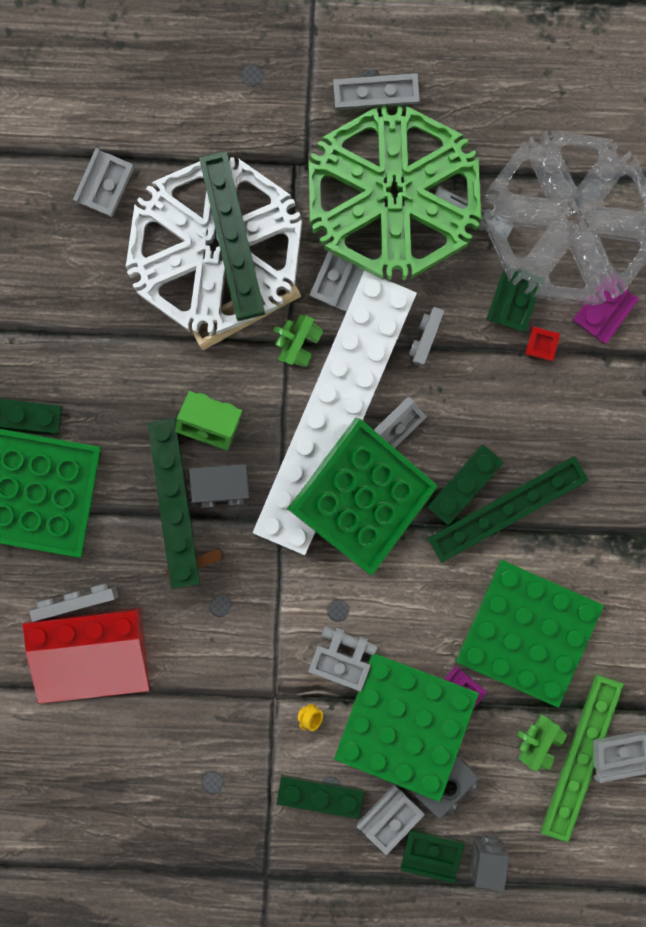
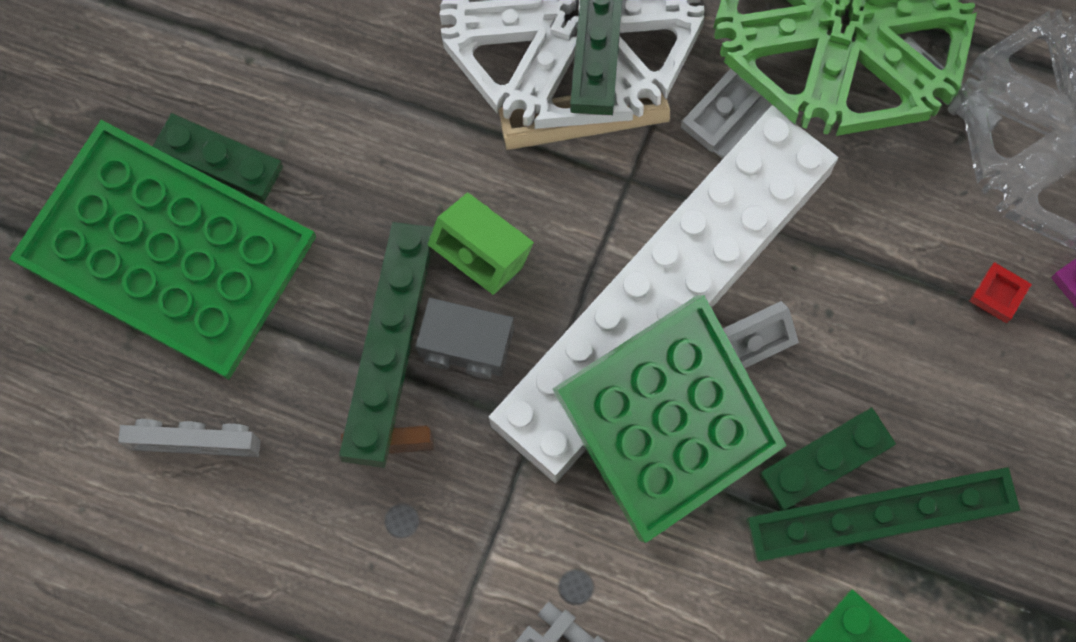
camera: 20 degrees right, 15 degrees down
slope [22,607,150,704] -> none
bright green hips [273,314,323,367] -> none
light grey plate [409,307,444,367] -> none
dark green plate [486,266,544,333] -> none

